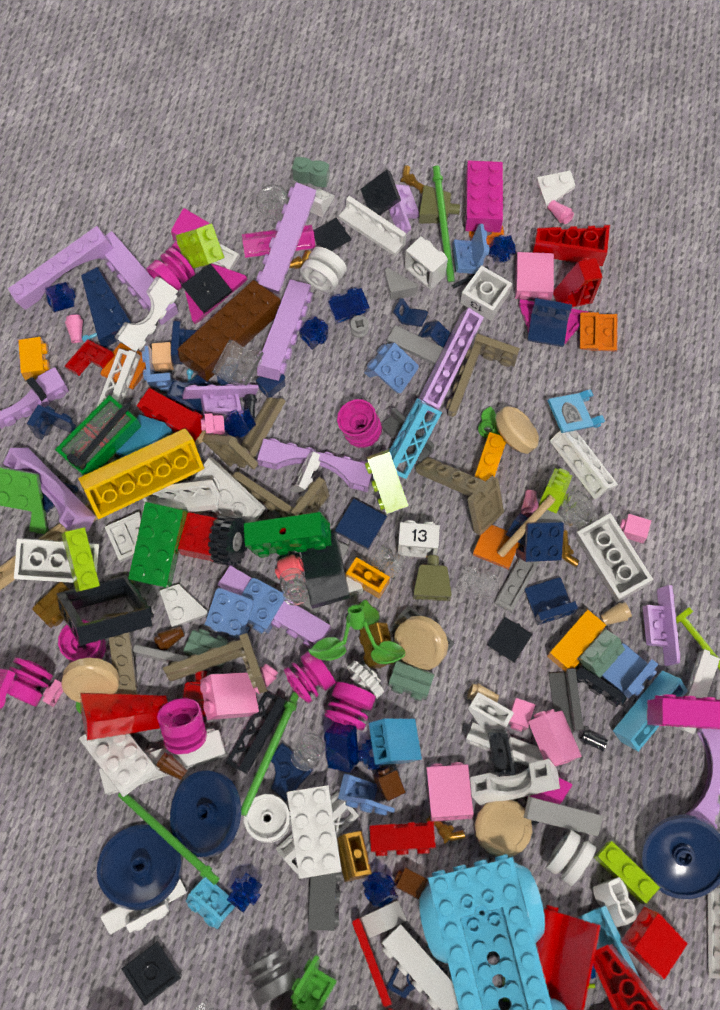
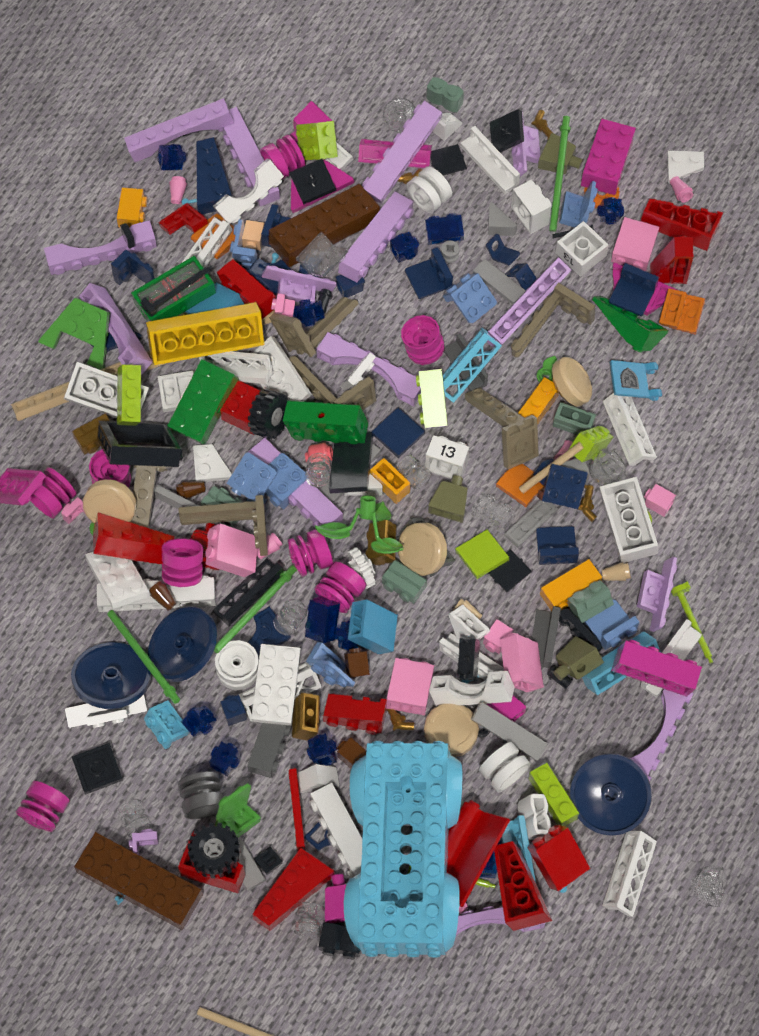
camera: 15 degrees right, 5 degrees down
none -> clear blue brick [209,741,241,777]
none -> dark blue brick [220,695,247,727]
none -> dark blue bracket [405,247,453,299]
none -> lime tile [455,530,509,579]
none -> sand green brick [553,402,596,435]
none -> olive torso [553,637,604,681]
none -> green wedge [592,296,669,353]

